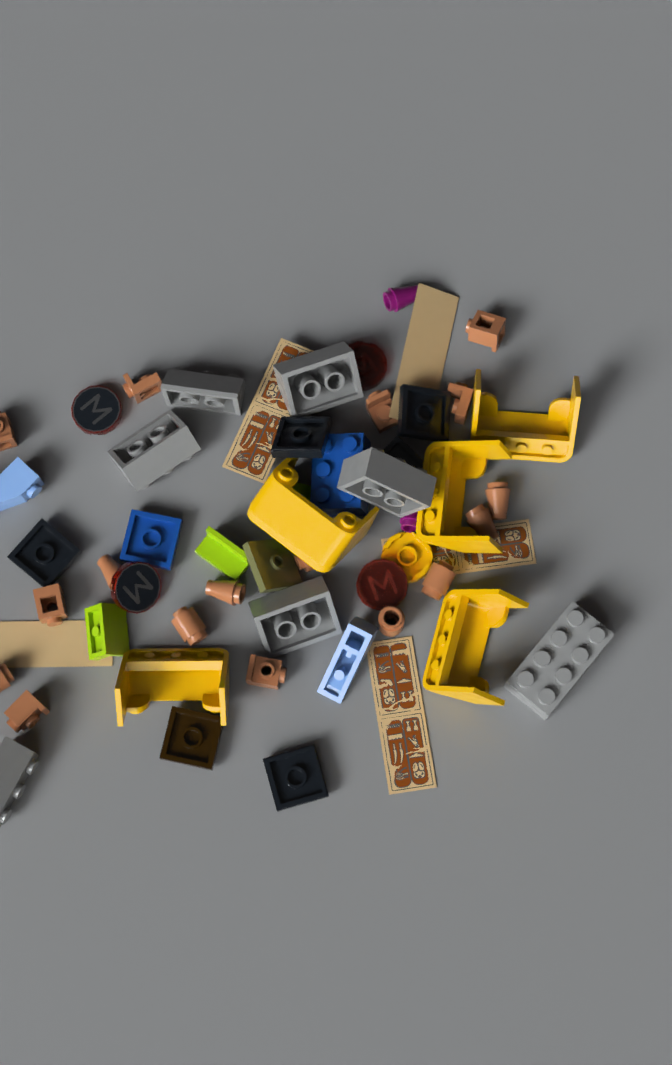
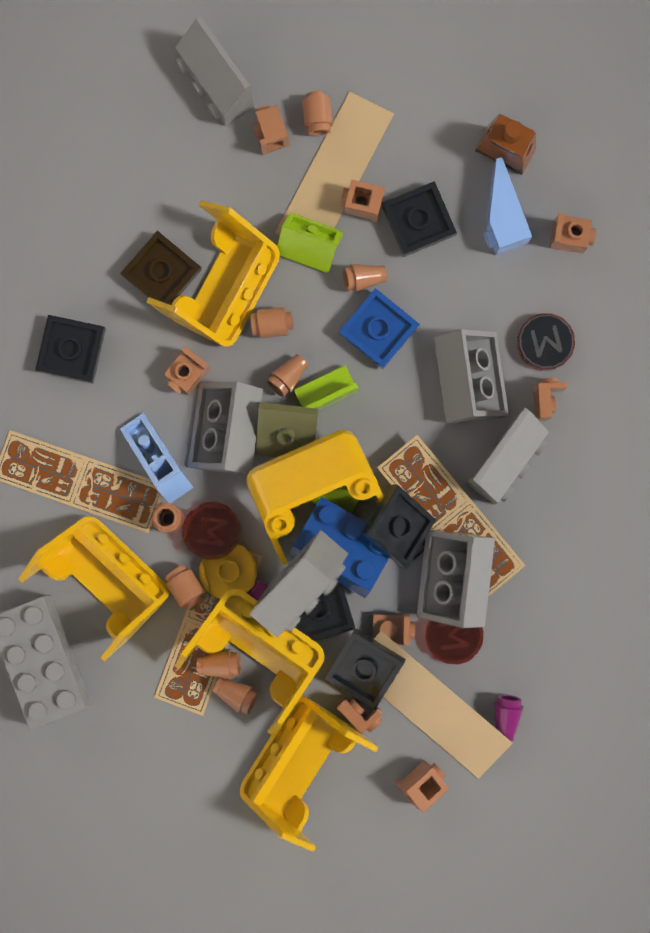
camera: 115 degrees right, 10 degrees up
black tile [111,561,162,614] -> none

